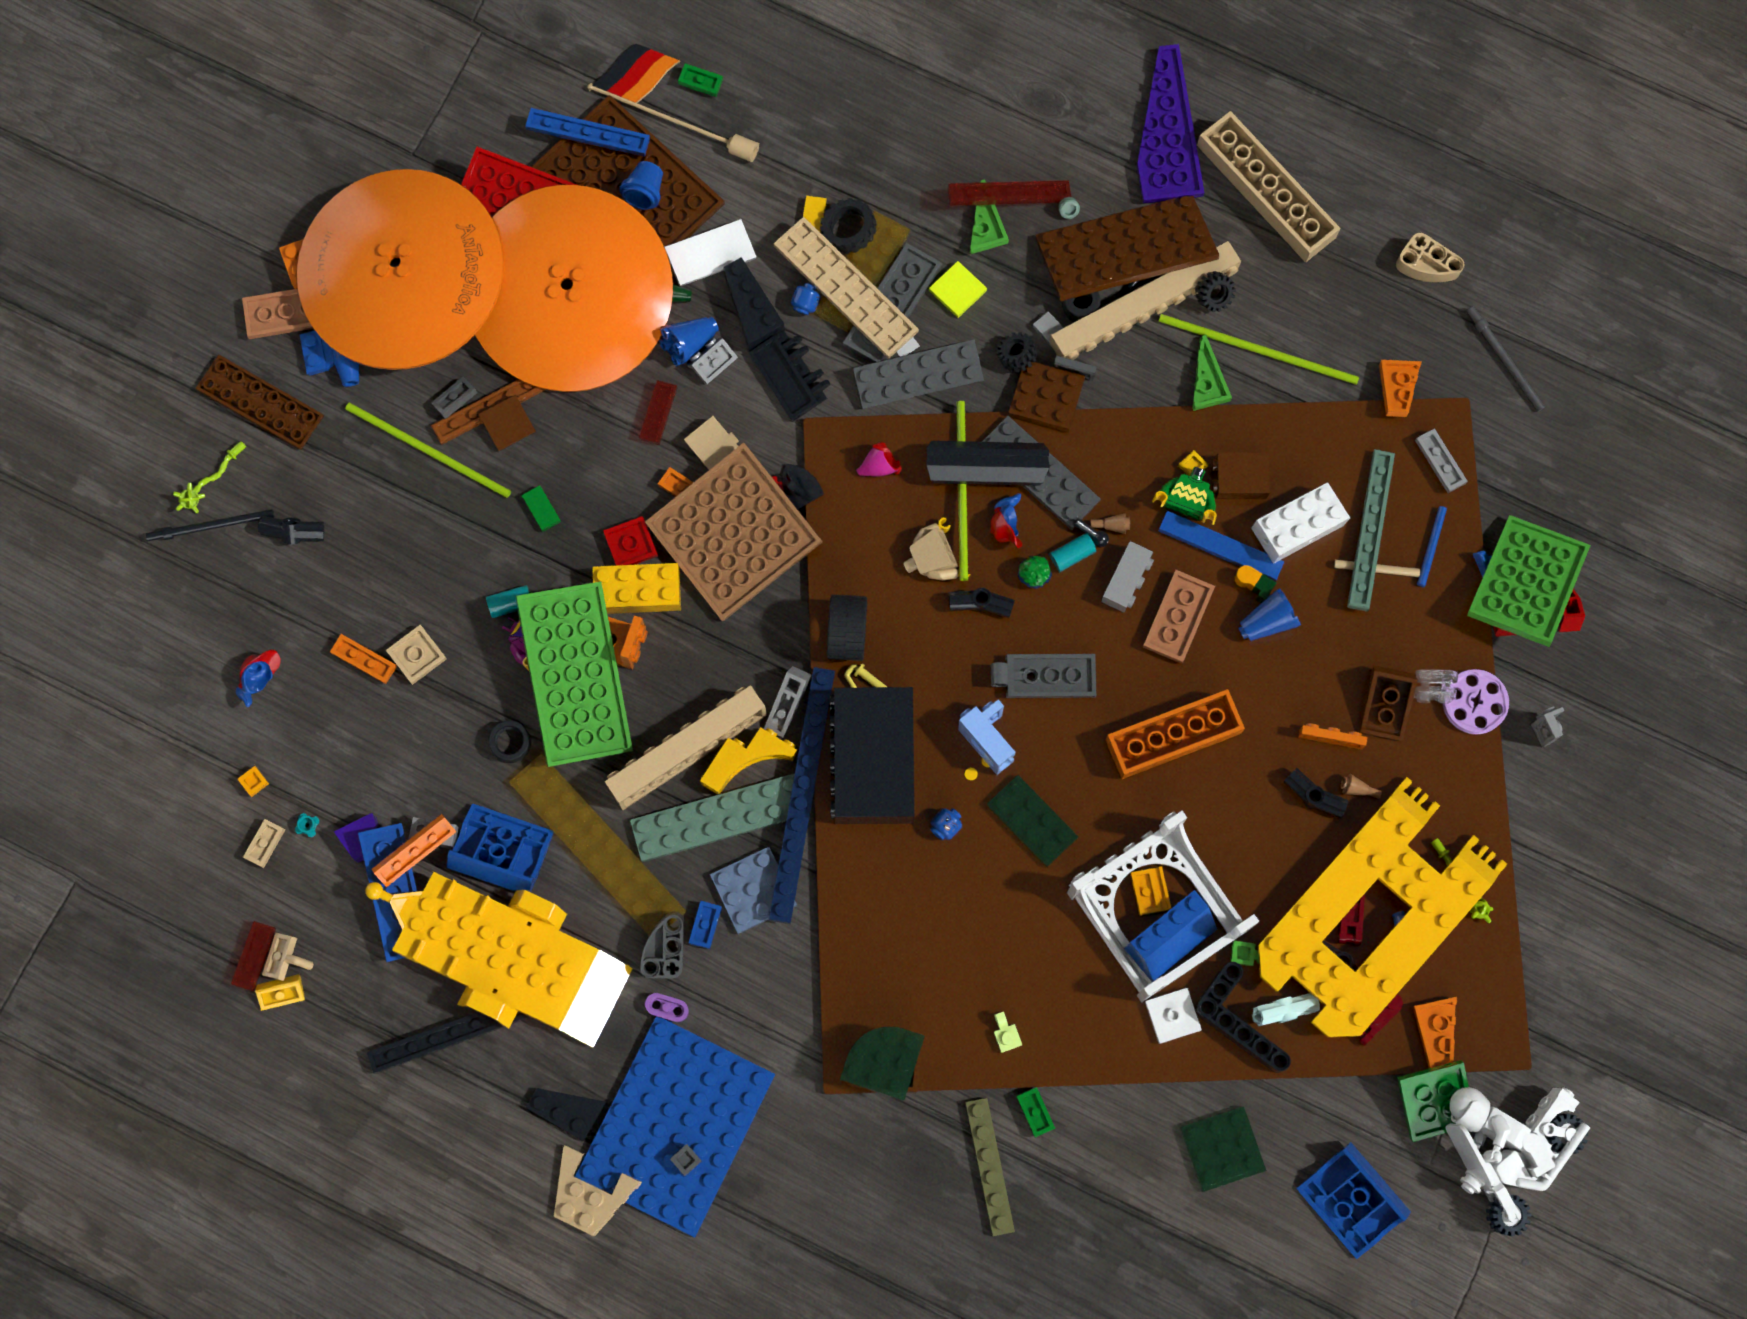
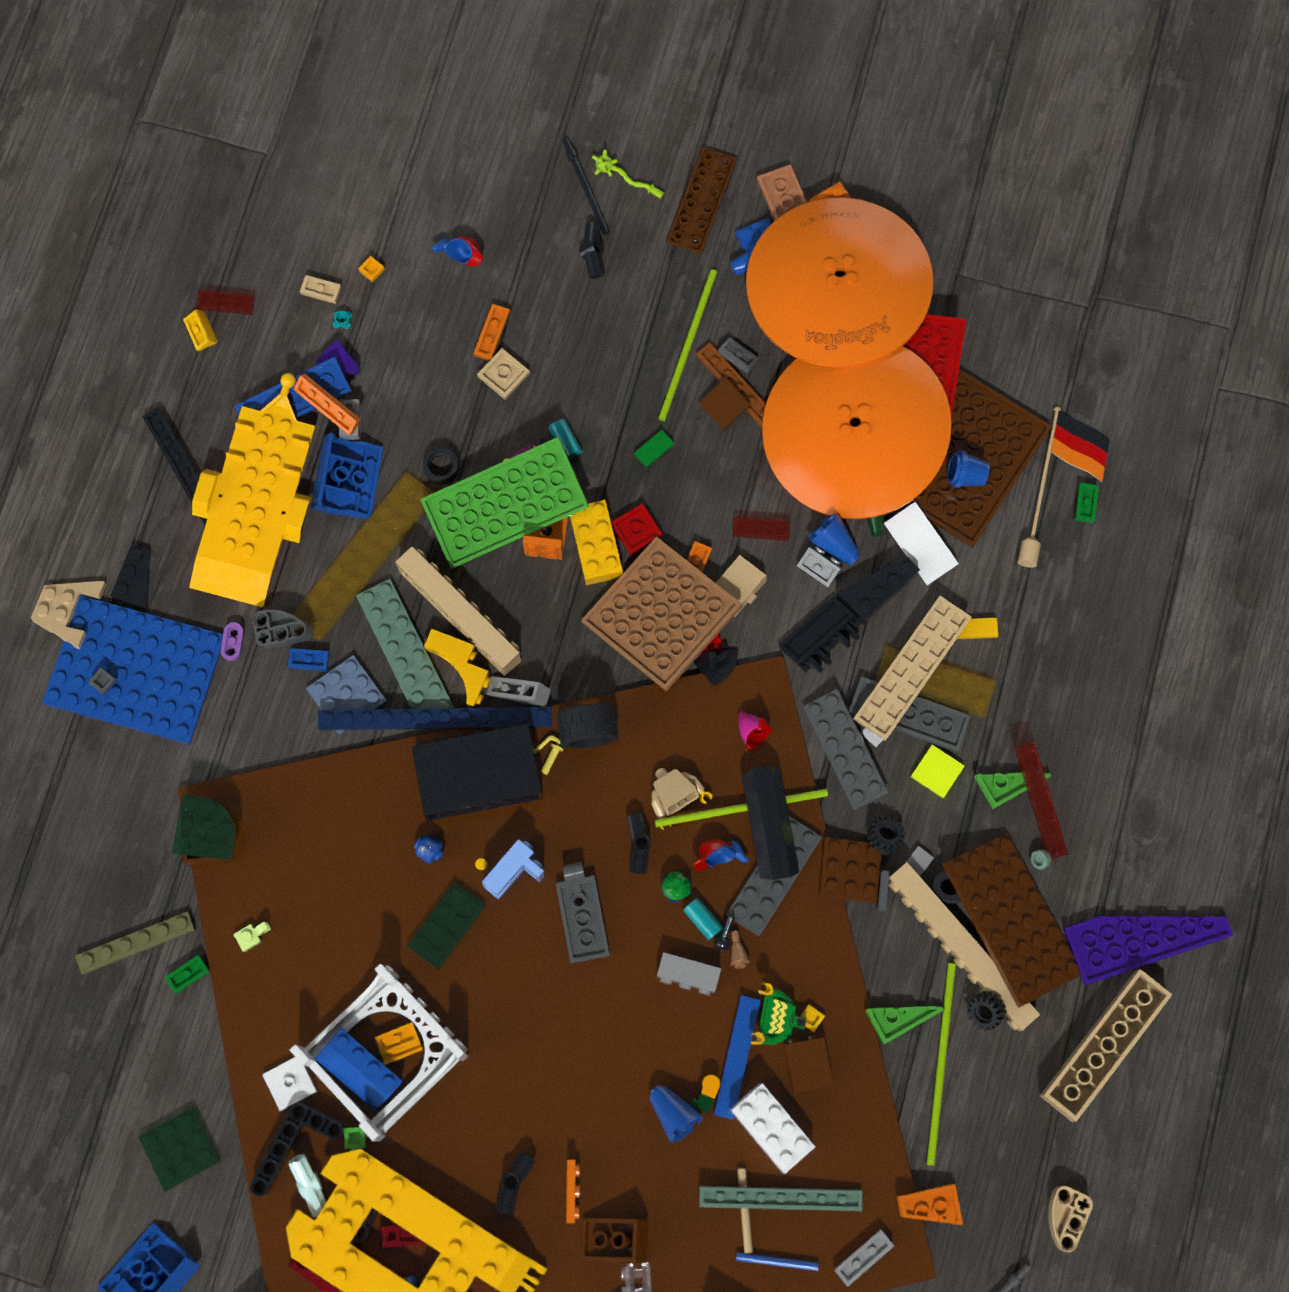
camera: 80 degrees right, 0 degrees up
tan plate [262,933,313,981] -> none
blue plate [525,108,650,157] -> none
blue head [790,283,821,316] -> none
black tyre [820,198,877,254] -> none
orange brick [1105,689,1245,779] -> none
nougat plate [1143,570,1215,664] -> none
medium nougat cone [1341,774,1382,799] -> none

